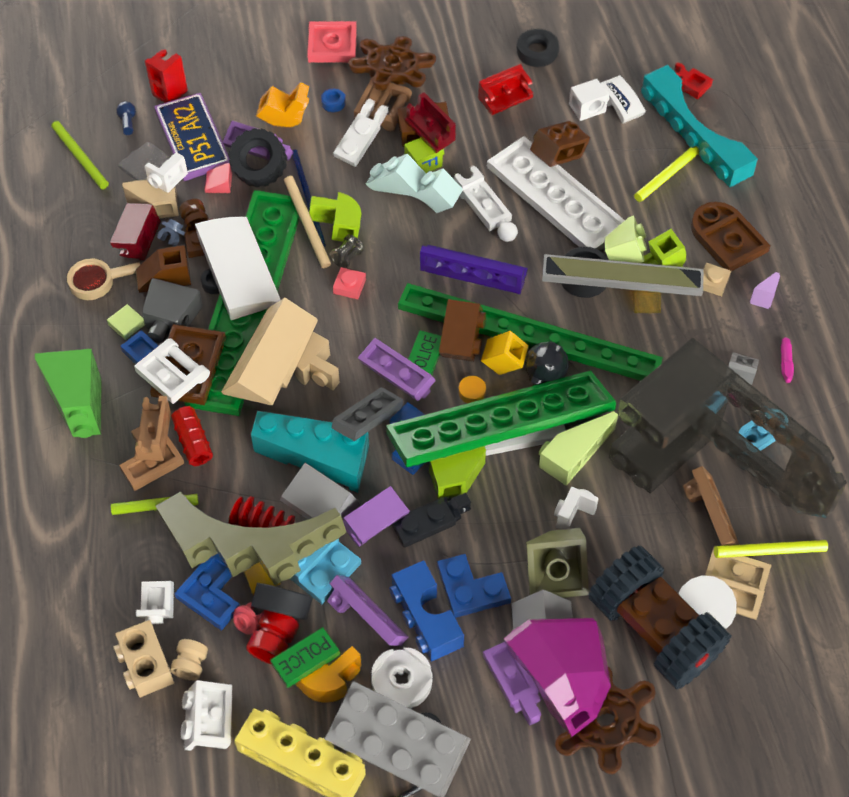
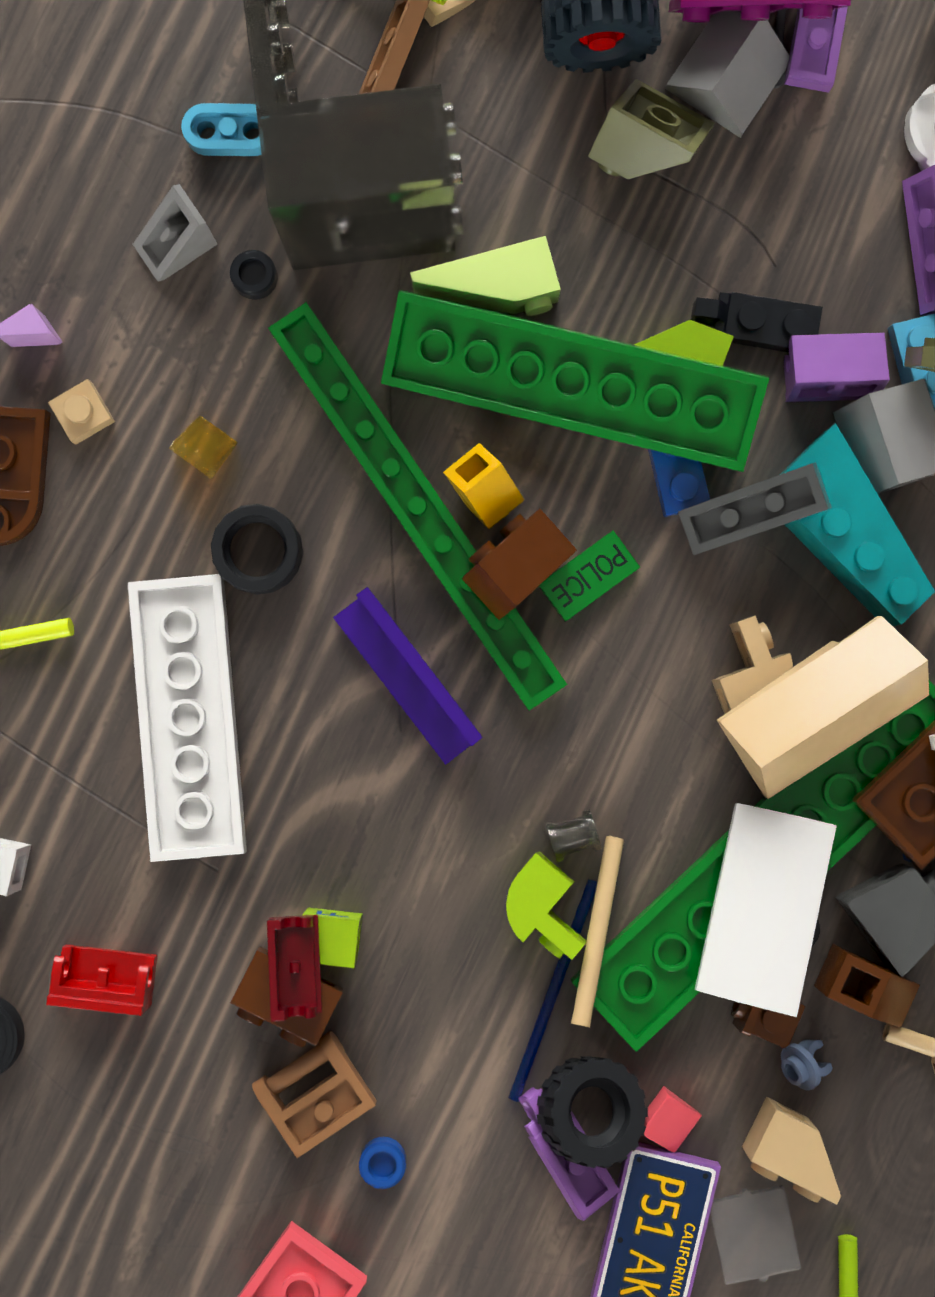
camera: 145 degrees left, 30 degrees up
hinge [110,203,161,261] -> none
white bracket [145,152,188,193] -> none
reddish brown wheel [179,199,209,231] -> none
light orange brick [256,82,309,127] -> none
white hinge [333,99,388,167] -> none
coral plate [333,267,366,300] -> none
reddish brown plate [348,36,436,91] -> none
medium lavender hinge [358,338,436,401] -> none
light aqua arch [366,154,463,213] -> none
blue arch [389,560,464,662] -> none
blue plate [437,554,511,618] -> none
white plate [453,166,518,242] -> none
light orange tile [459,376,486,403] -> none
black helmet [525,341,569,385] -> none
reddish brown brick [530,121,591,167] -> none
tile [542,254,704,296] -> none
white bracket [554,487,598,530] -> none
yellowish green slope [605,216,647,263] -> none
lime brick [642,229,686,267] -> none
dark pink piece [781,337,794,383] -> none

